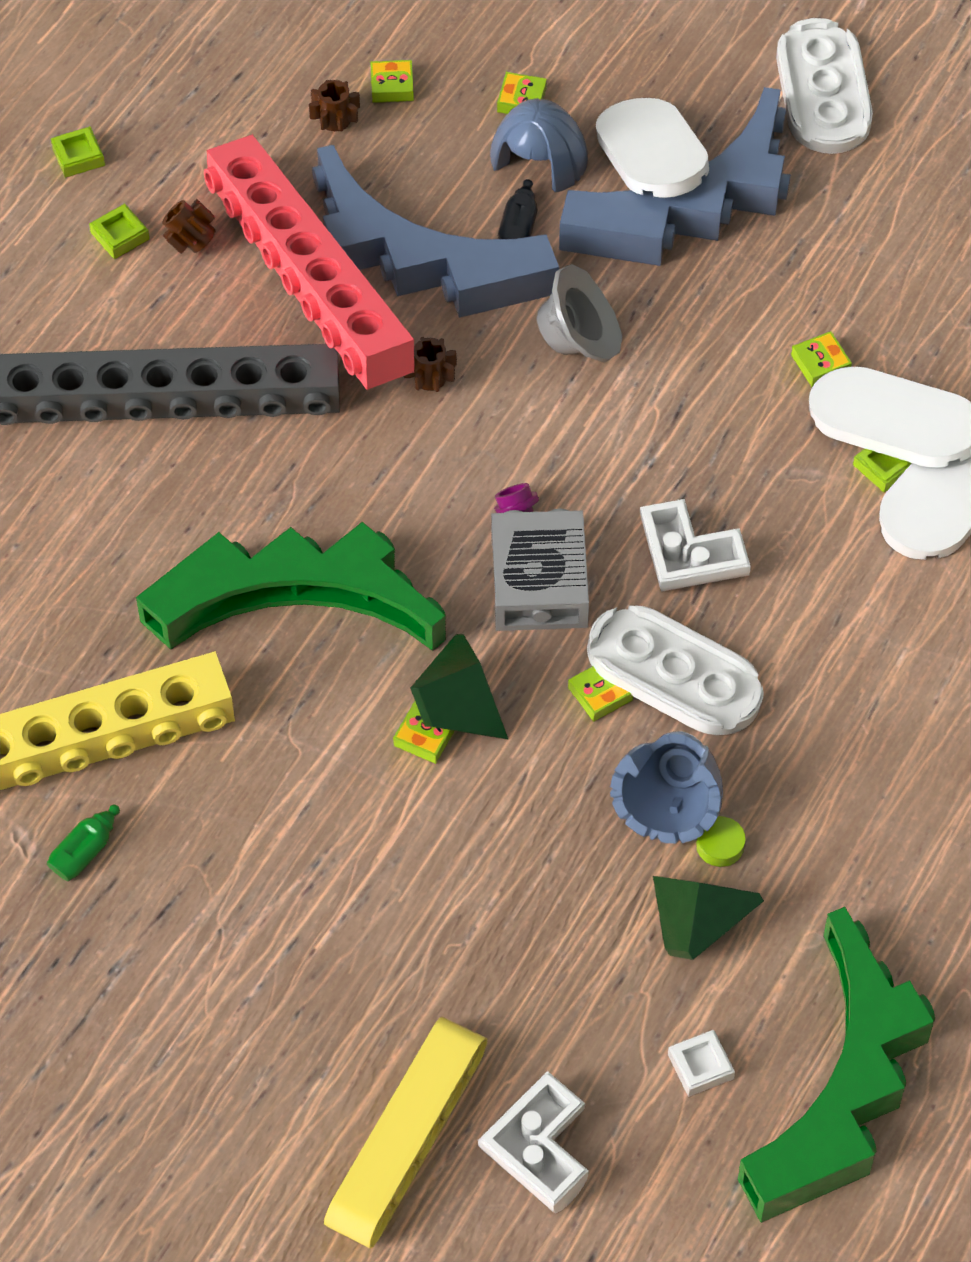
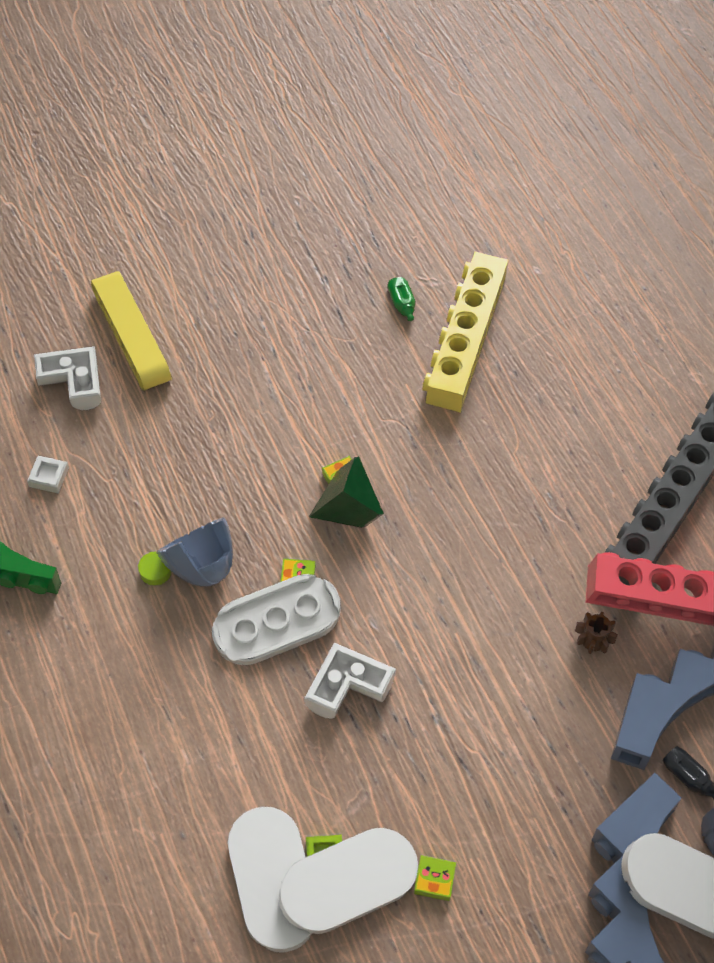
camera: 125 degrees right, 0 degrees up
green arch [136,522,446,651] -> none
light grey panel [491,509,589,631] -> none
magenta plate [494,483,539,513] -> none
light grey hat [537,264,622,363] -> none
dark green slope [653,876,764,960] -> none

